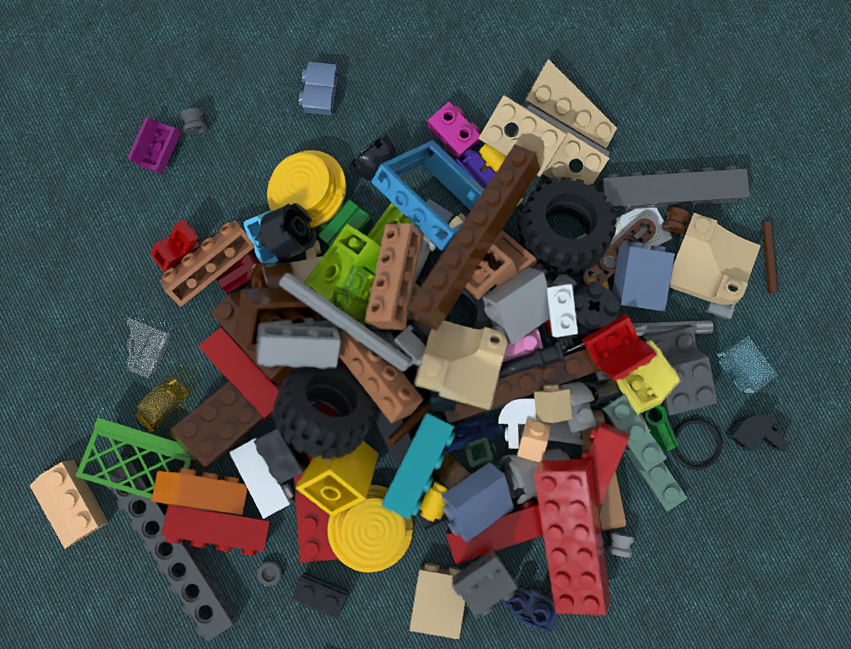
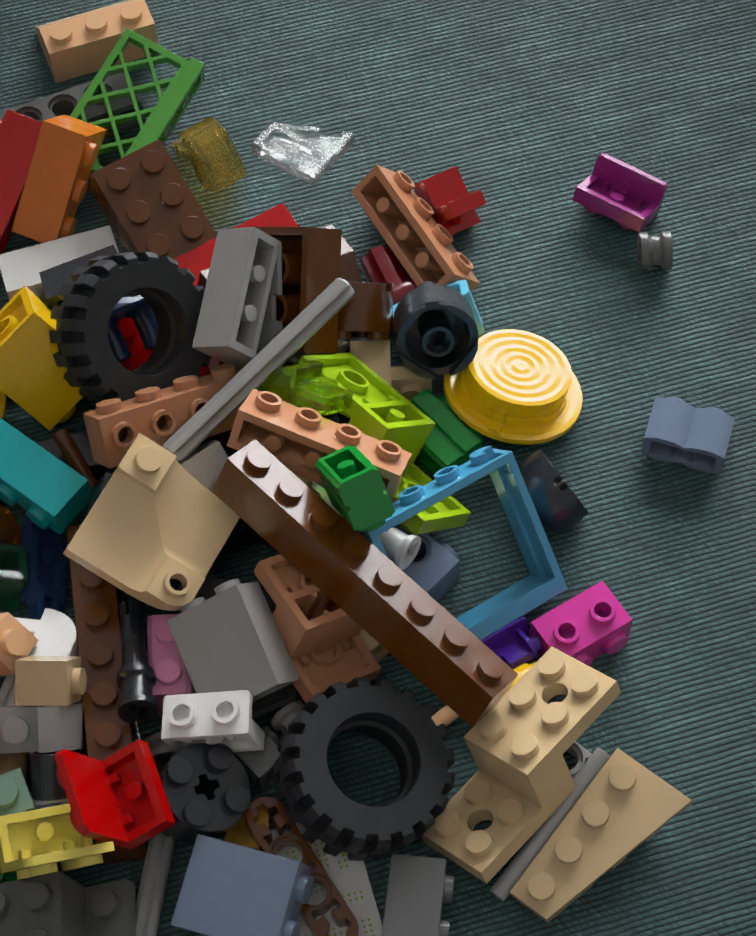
camera: 100 degrees right, 25 degrees down
none -> green brick [315,445,395,532]

